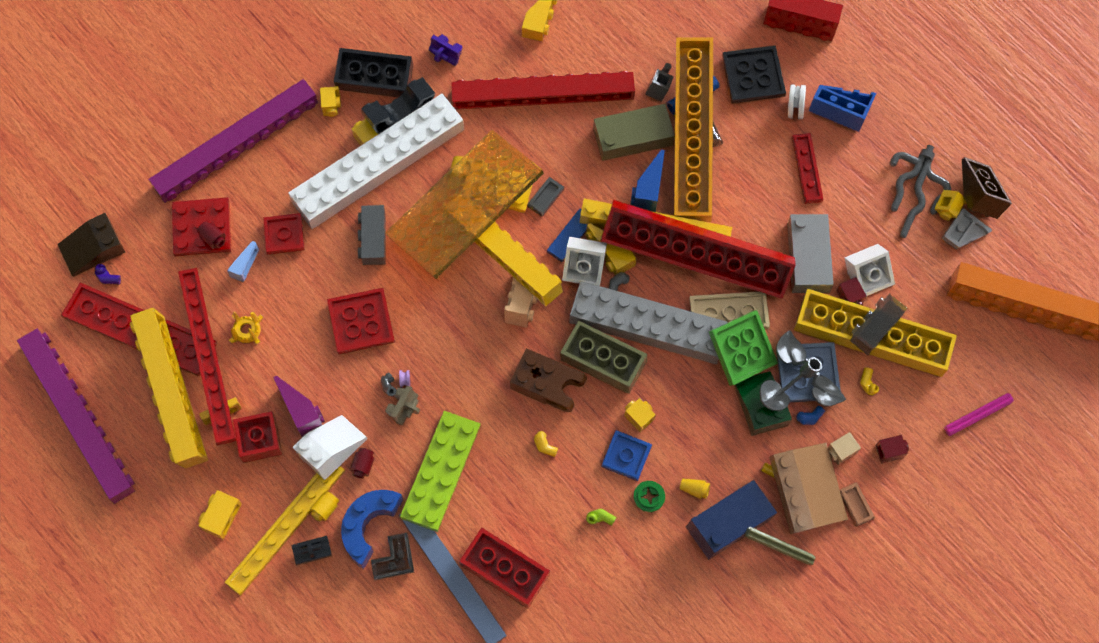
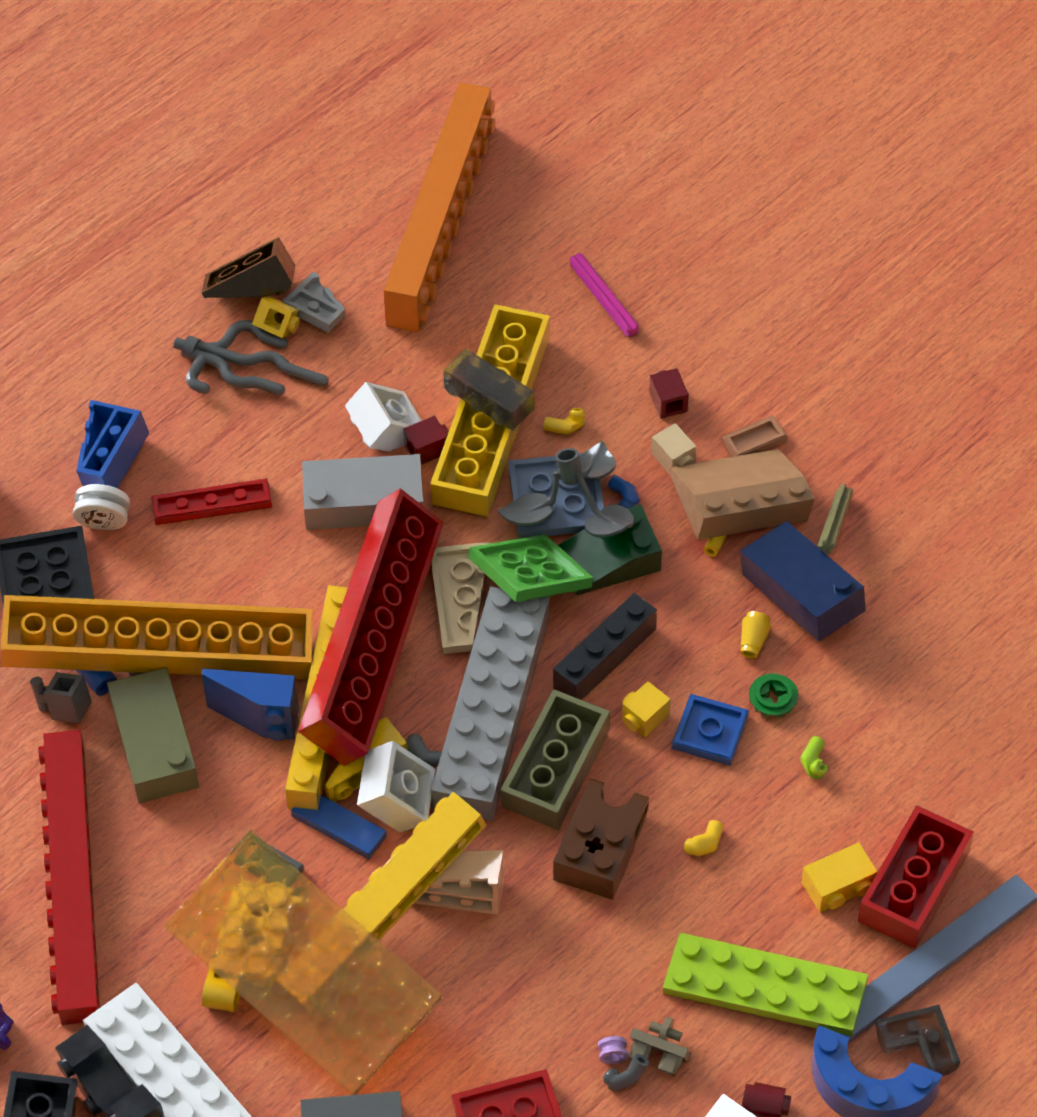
camera: 90 degrees left, 15 degrees down
none -> black brick [553,593,657,700]
none -> yellow brick [801,842,878,912]

